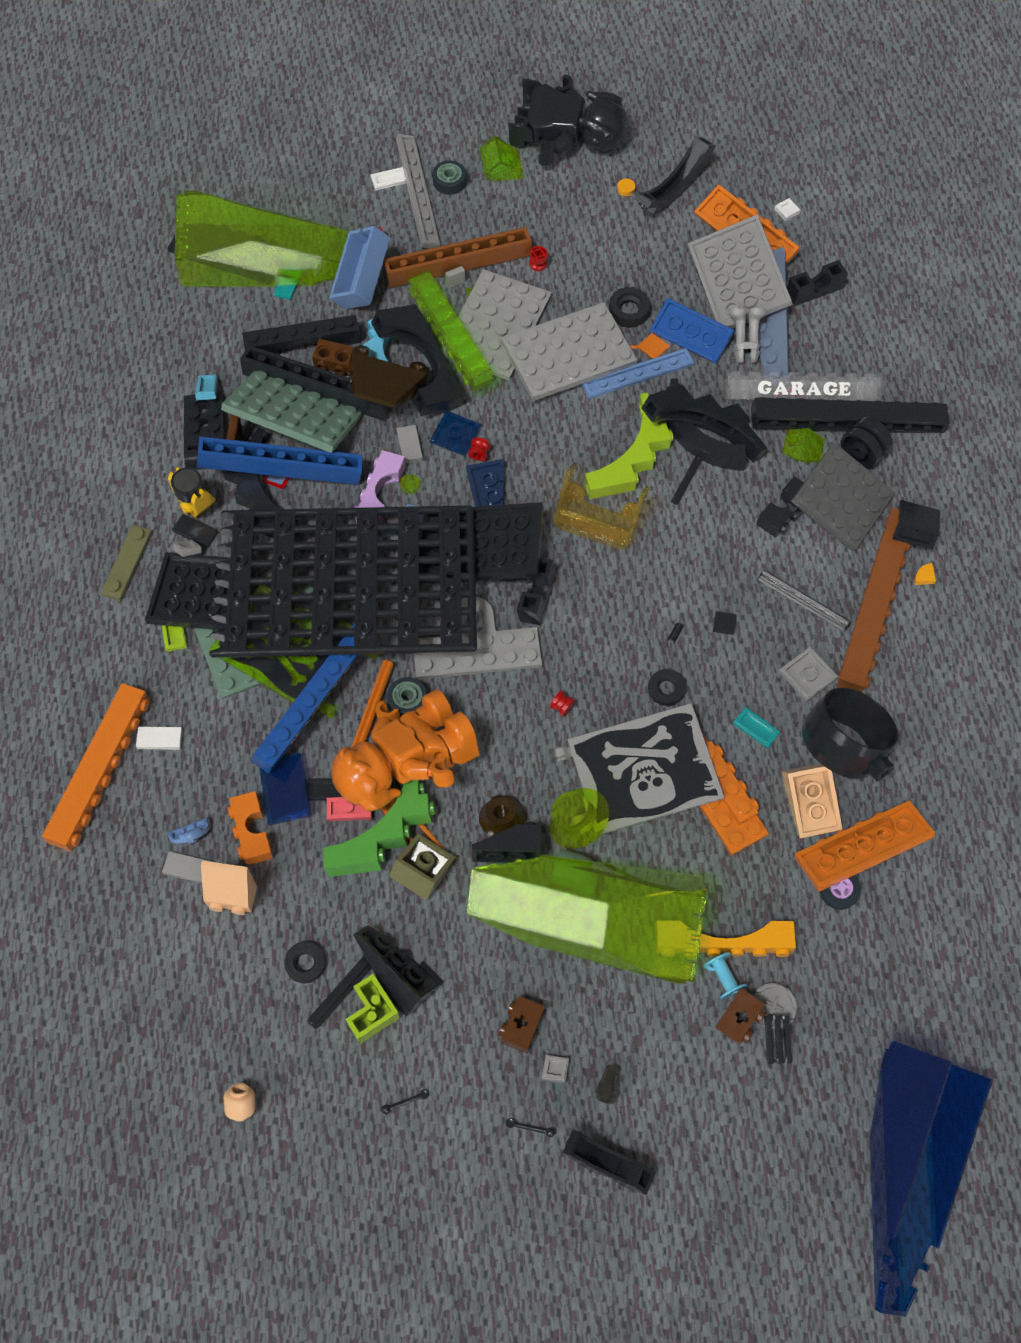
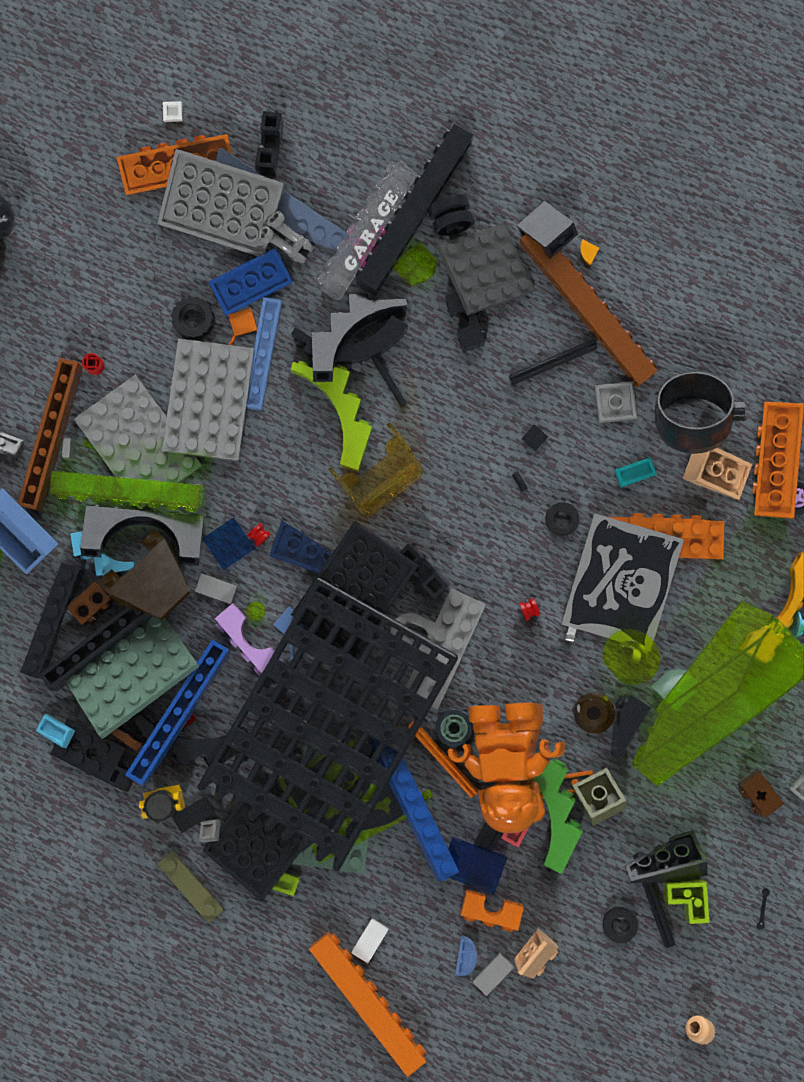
camera: 55 degrees left, 20 degrees up
light orange tile [617,179,635,196] -> none
black arch [634,137,716,214] -> none

